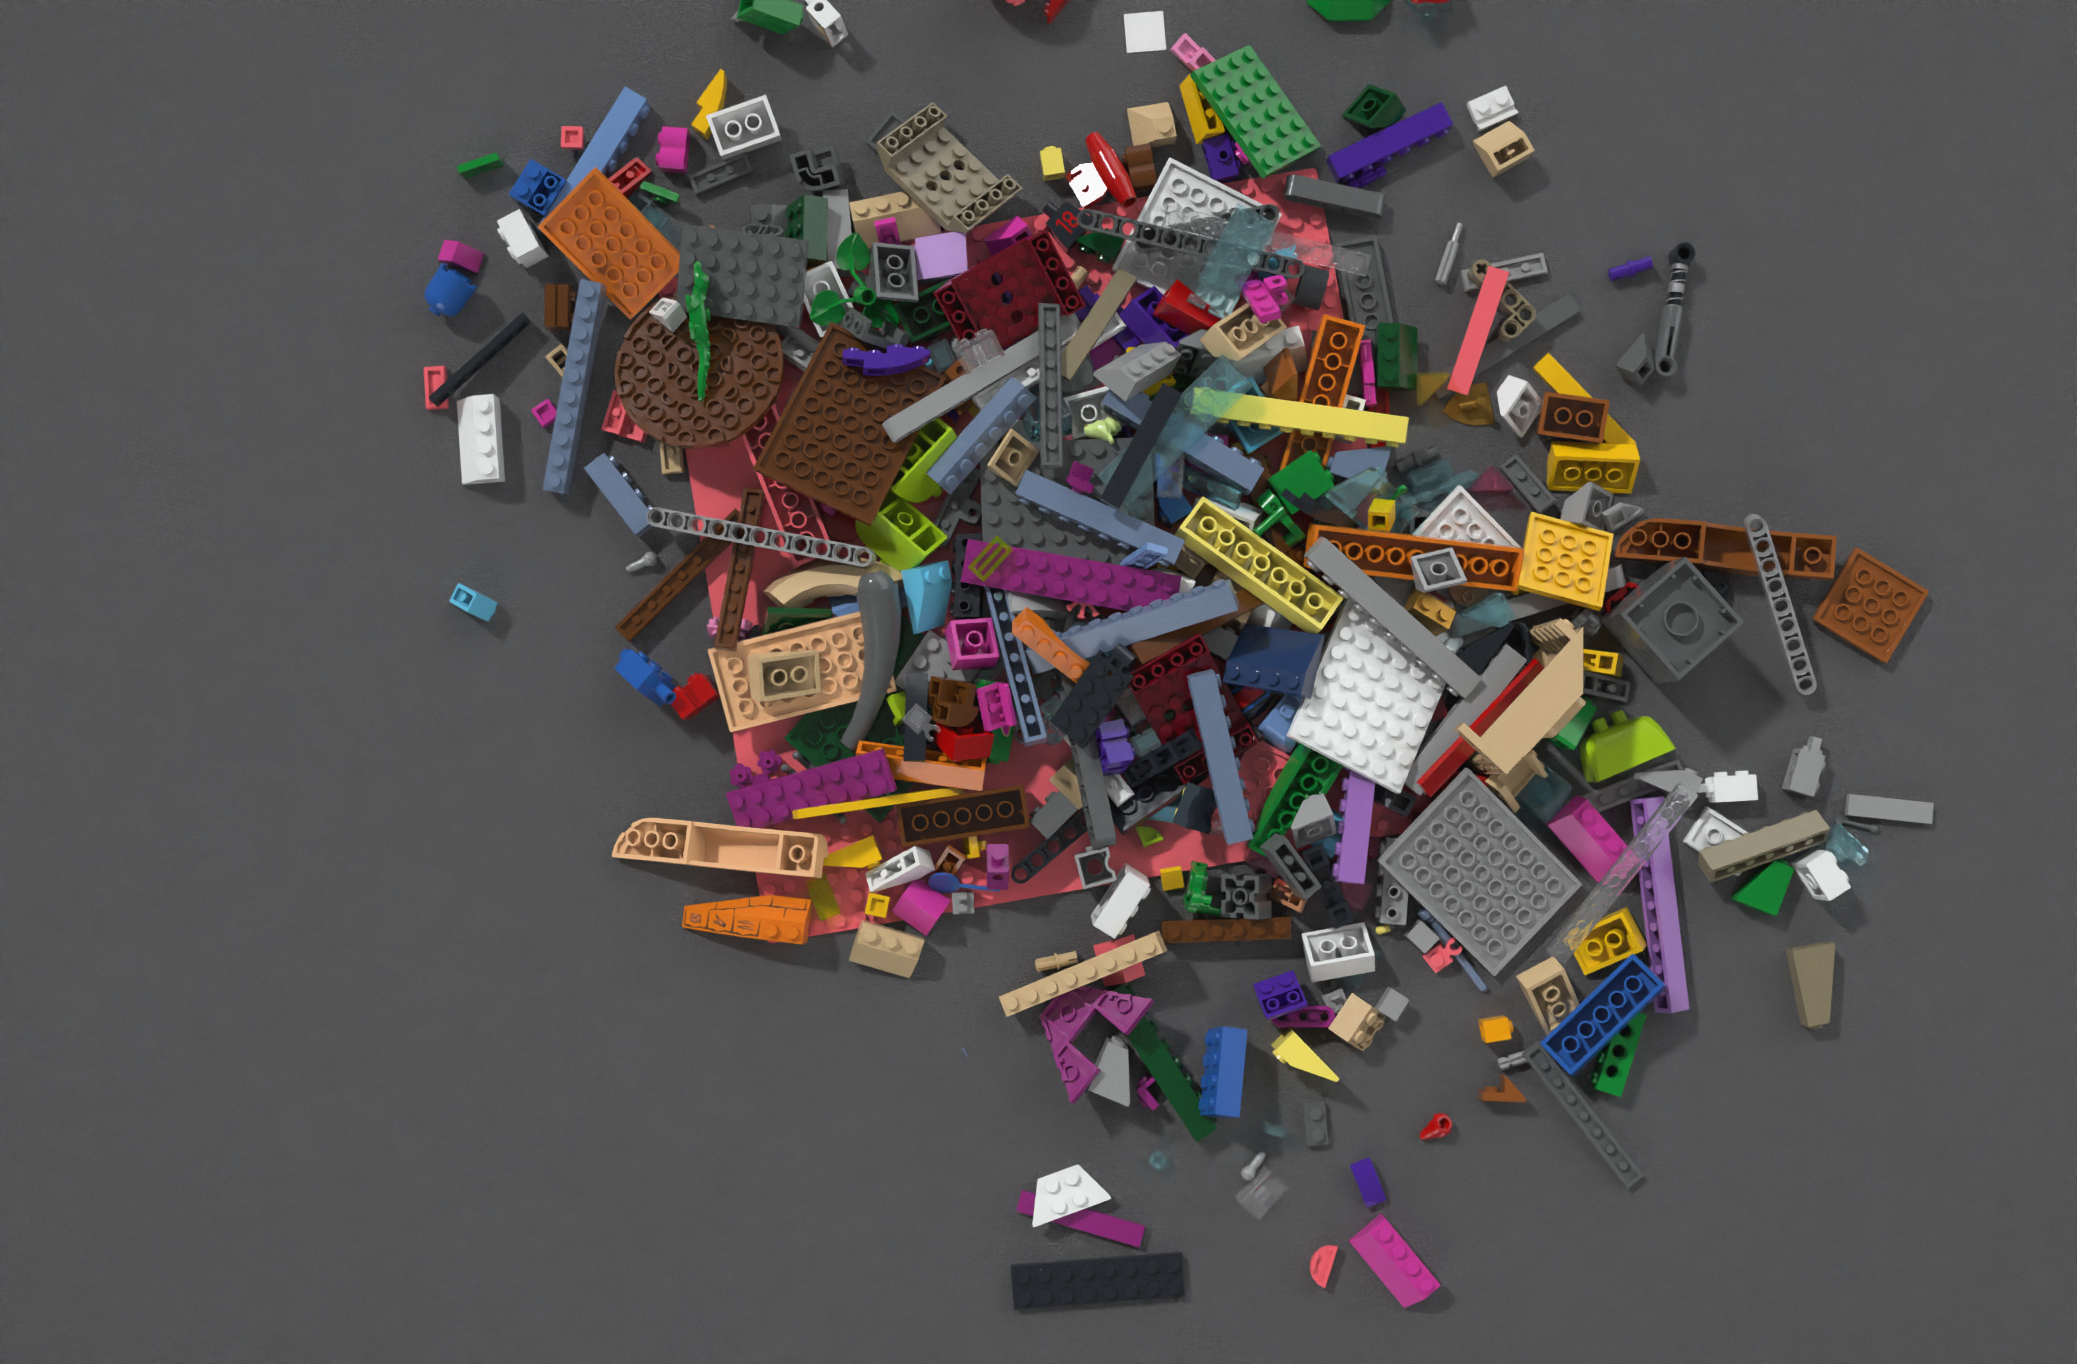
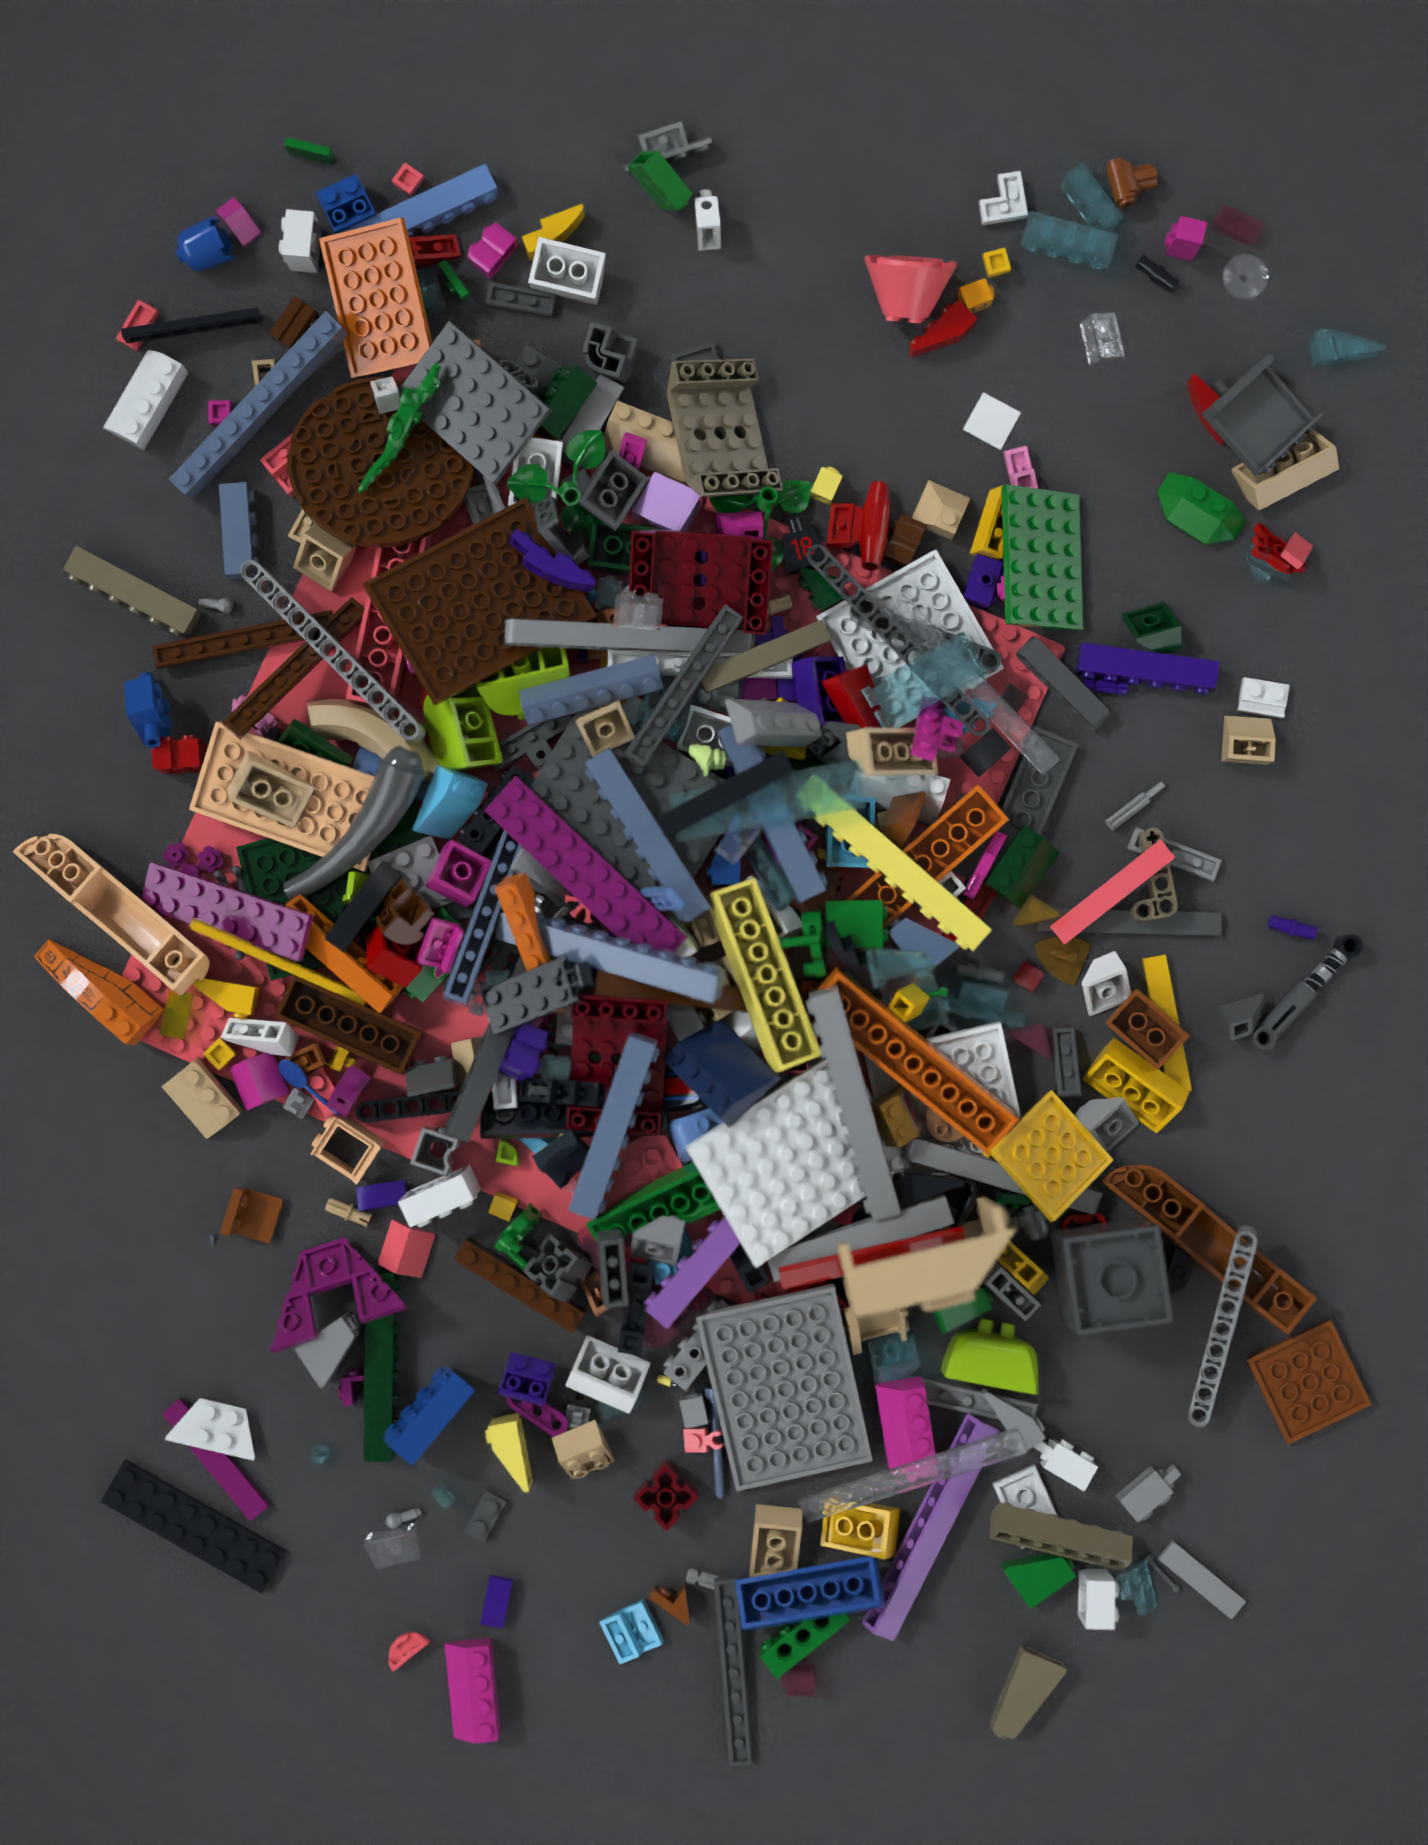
camera: 35 degrees right, 0 degrees up
medium azure slope [449,583,498,621] -> none
clear plate [902,703,941,742] -> none
clear neon green tile [968,535,1013,582] -> none
tan brick [999,931,1167,1017] -> none
magenta bracket [1066,461,1094,494] -> none
light grey panel [1375,987,1409,1021] -> none
light grey slope [1410,547,1467,593] -> none
red animal [1419,1113,1452,1140] -> none
clear light blue slope [1459,592,1514,628] -> none
light orange brick [1478,1015,1513,1043] -> none
light grey tile [1602,502,1645,532] -> none
none -> dark tan brick [63,546,202,638]
none -> dark orange bracket [220,1186,284,1243]
none -> tan slope [293,524,357,592]
none -> light nougat window [310,1114,386,1185]
none -> dark purple slope [355,1180,406,1212]
none -> medium azure slope [599,1599,665,1664]
none -> dark red brick [633,1459,699,1532]
none -> green plant [709,480,812,571]
none -> clear pink brick [781,1665,815,1696]
none -> dark green bracket [994,1192,1030,1210]
none -> clear smoke plate [996,683,1028,716]
none -> dark red slope [1011,961,1045,993]

